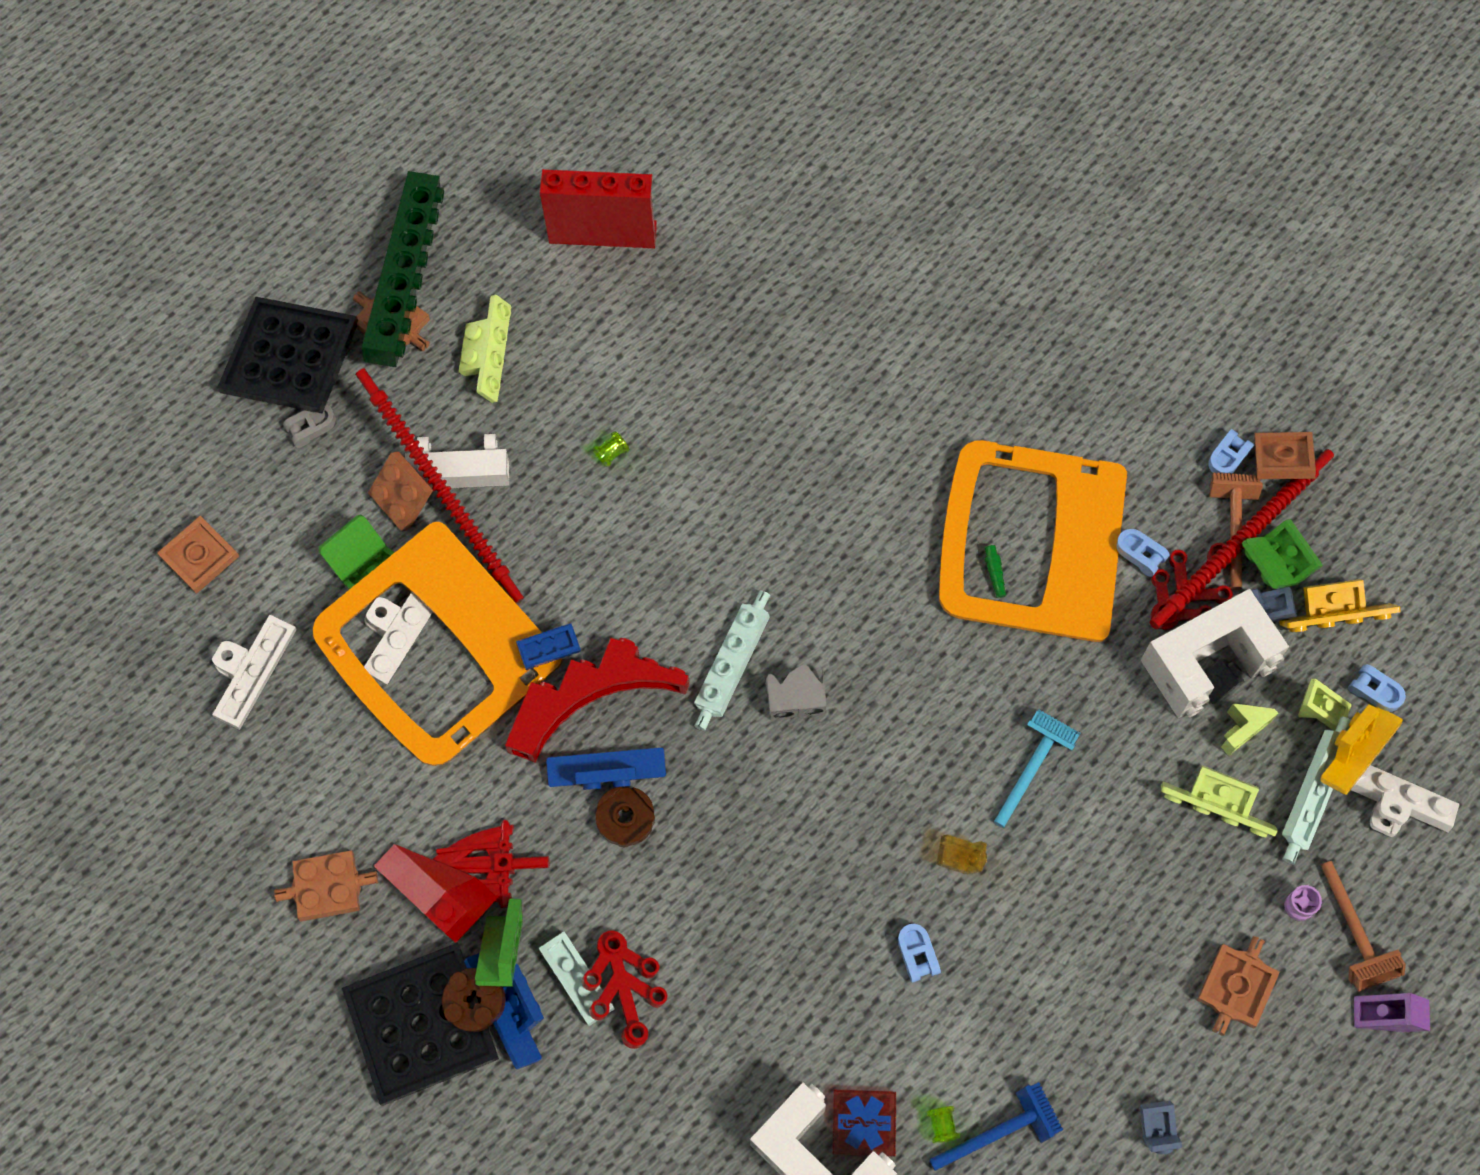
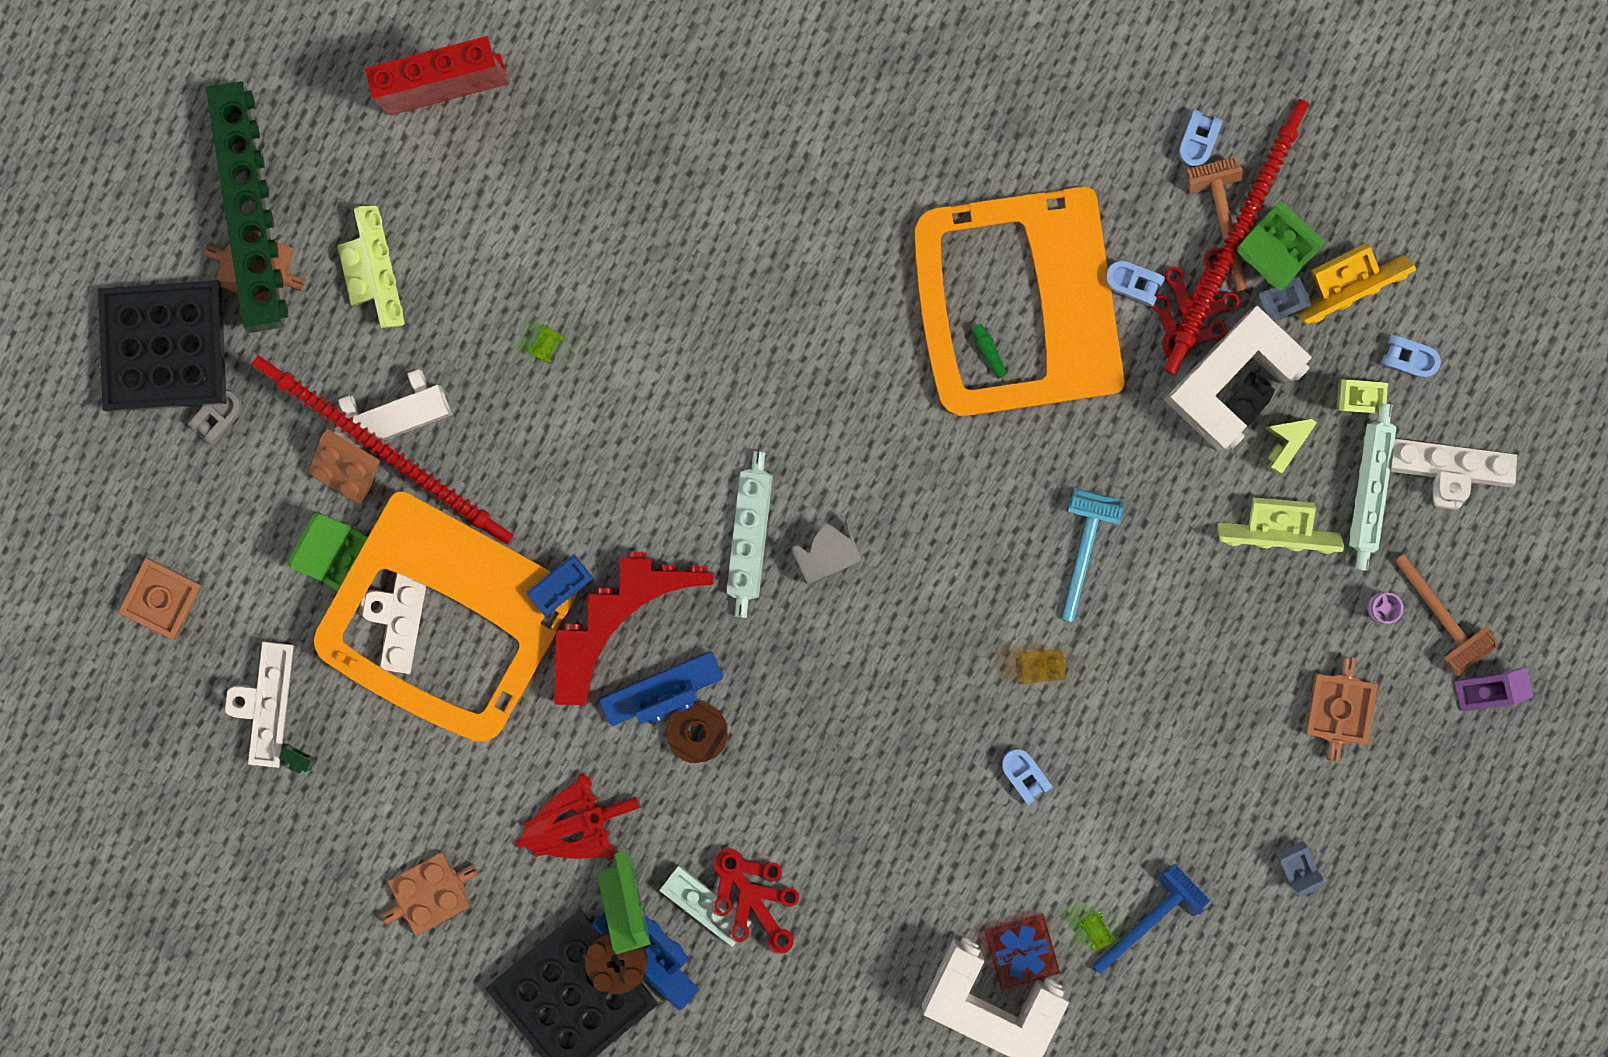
camera: 20 degrees left, 20 degrees up
red wedge [374,844,498,943] -> none
nougat plate [1254,432,1316,479] -> none
yellow bracket [1320,704,1403,795] -> none
none -> dark green plate [279,745,317,774]

